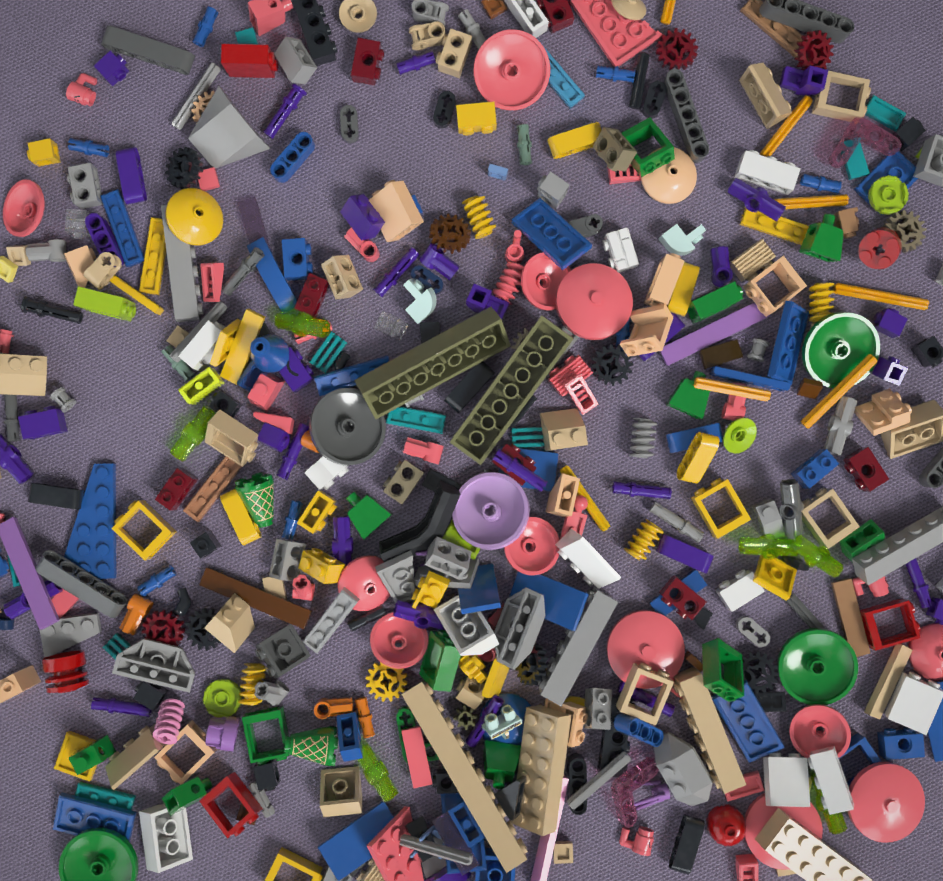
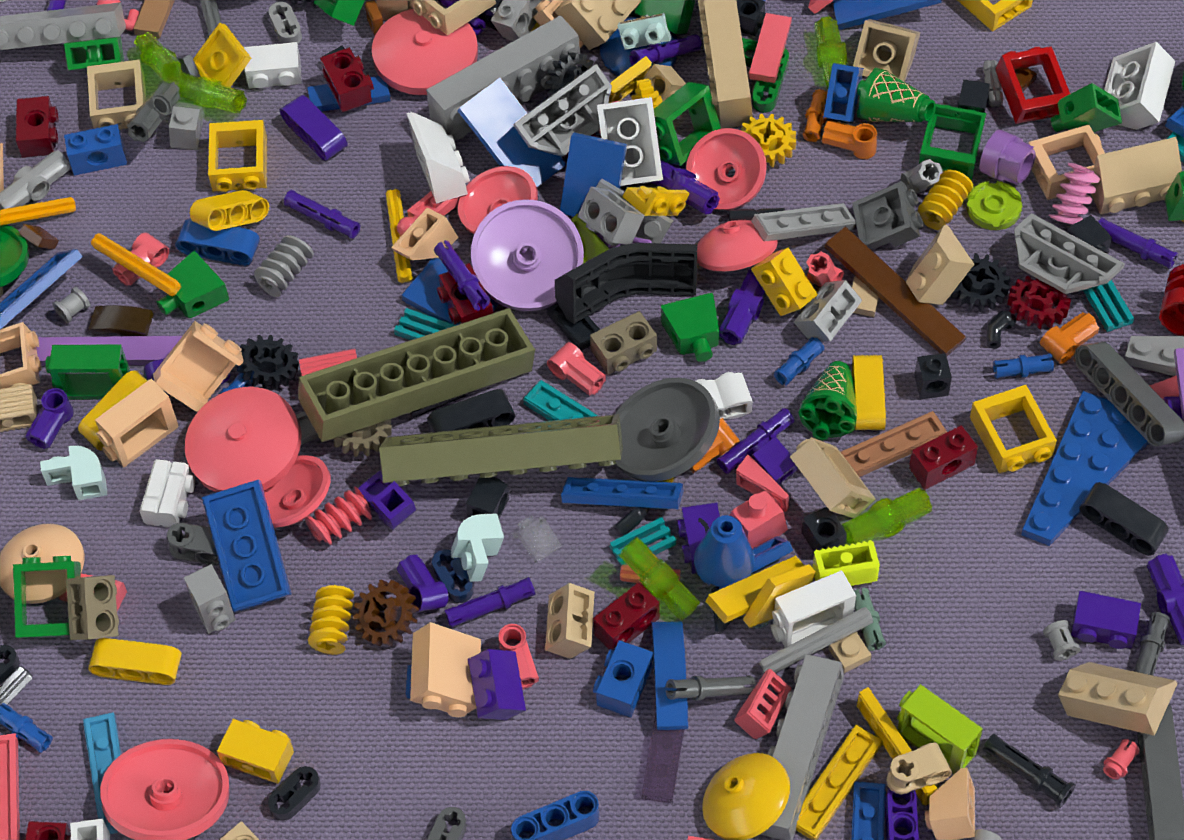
camera: 160 degrees left, 30 degrees down
yellow brick [297,490,337,534] -> none
light grey wing [375,550,415,603] -> none
olive gear [453,704,478,730] -> none
medium blue tile [488,164,508,181] -> none
coral piece [505,230,524,264] -> none
sand green pin [517,124,532,165] -> none
tan slope [540,408,588,451] -> none
coral slope [564,373,598,415] -> none
yellow piece [623,519,664,561] -> none
light grey pin [649,501,704,543] -> none
blue tile [710,366,791,392] -> none
lime dish [723,417,757,454] -> none

